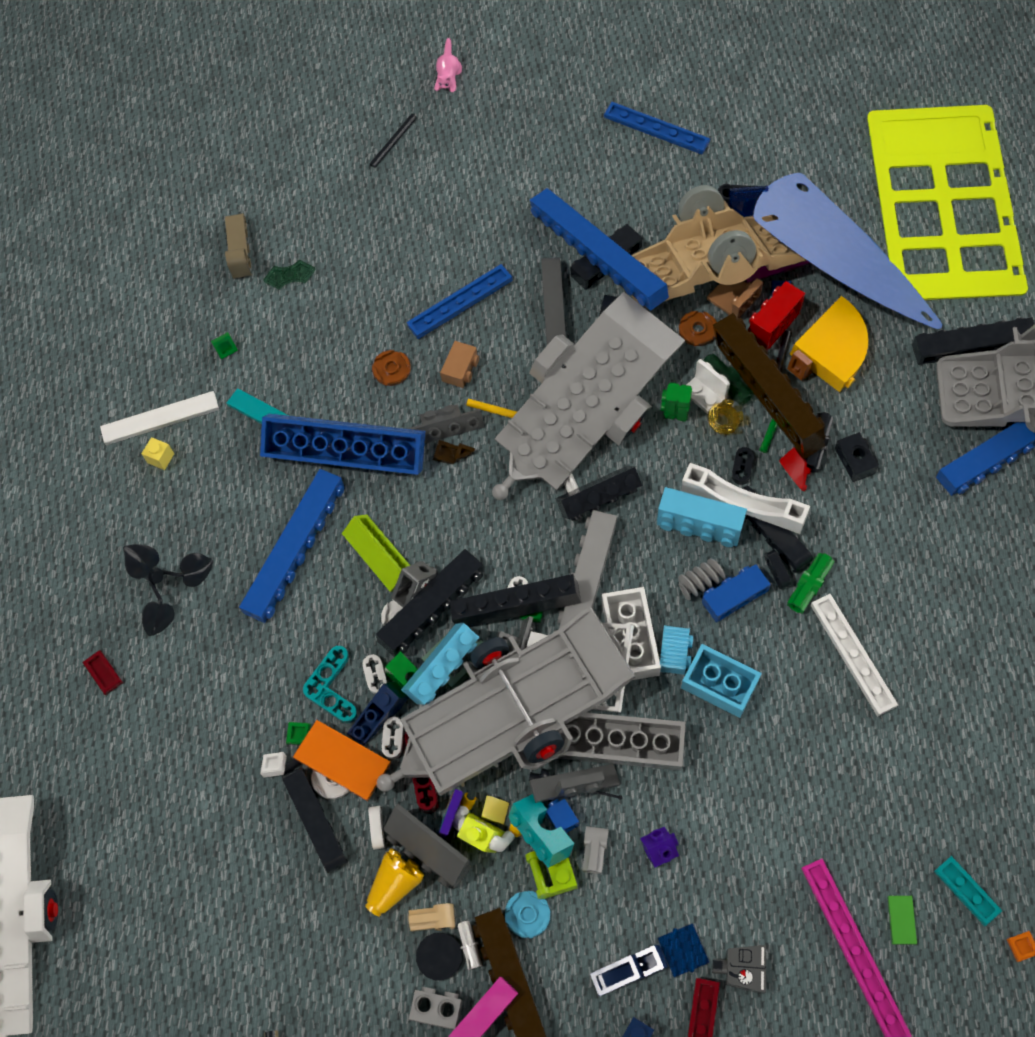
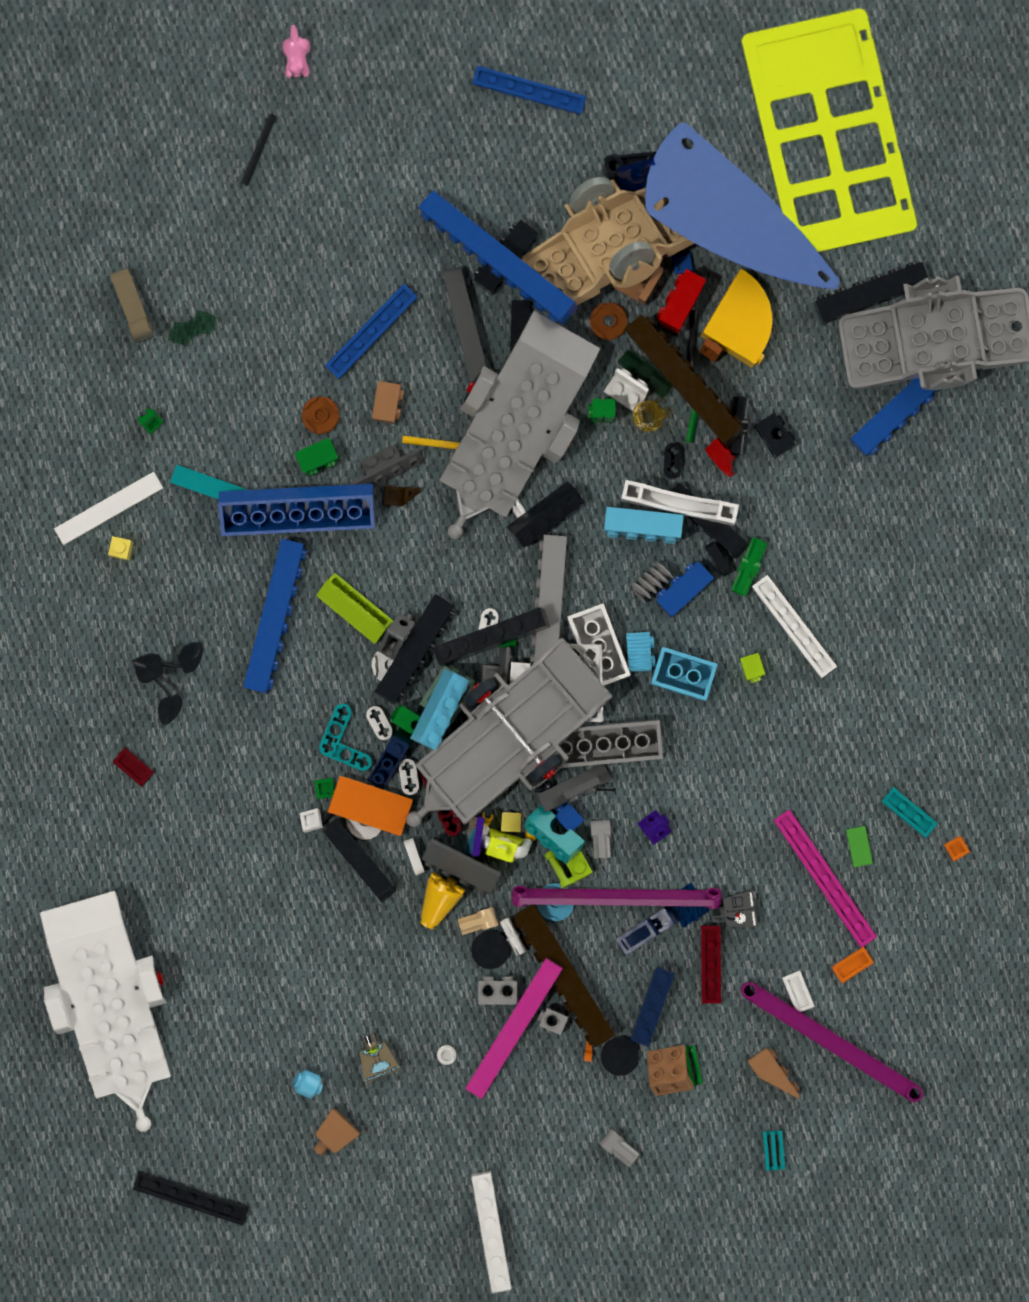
camera: 20 degrees left, 20 degrees up
none -> green brick [294,438,340,477]
none -> magenta piece [511,886,722,909]
none -> lime brick [739,653,765,683]

